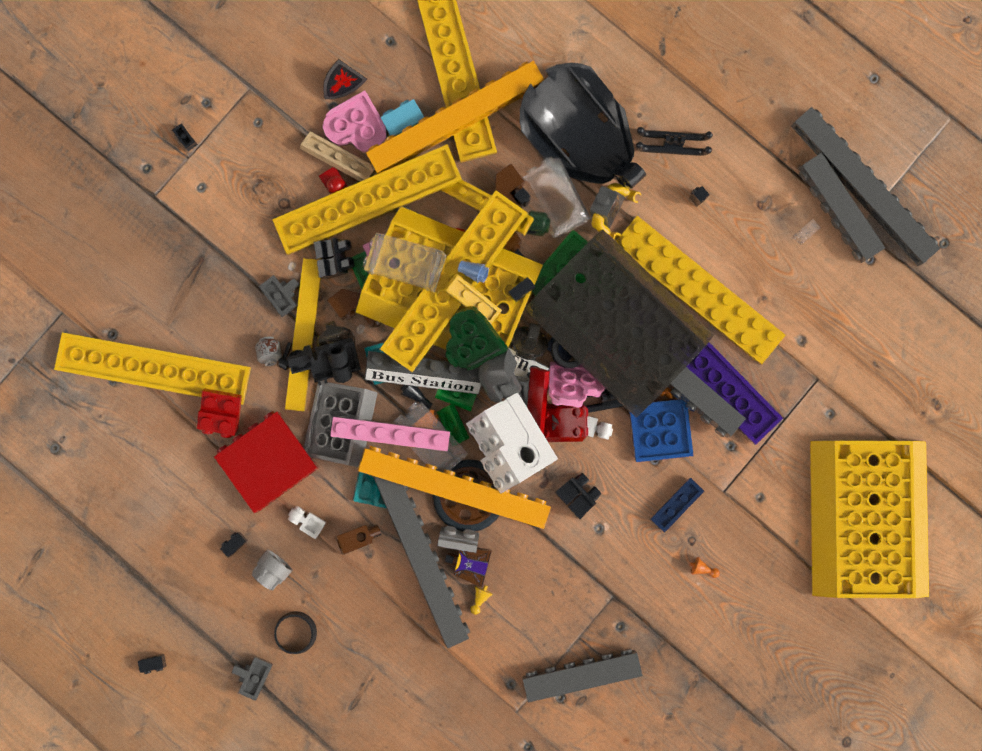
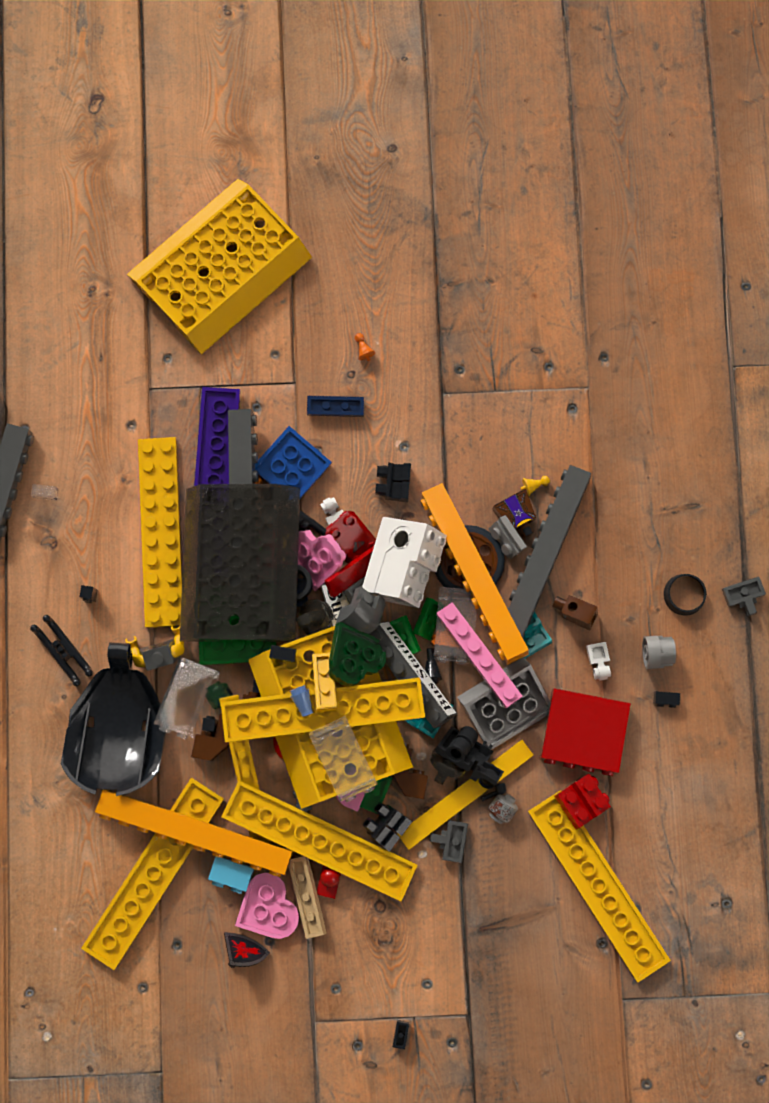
camera: 135 degrees left, 5 degrees down
dark grey brick [522,649,643,703] -> none

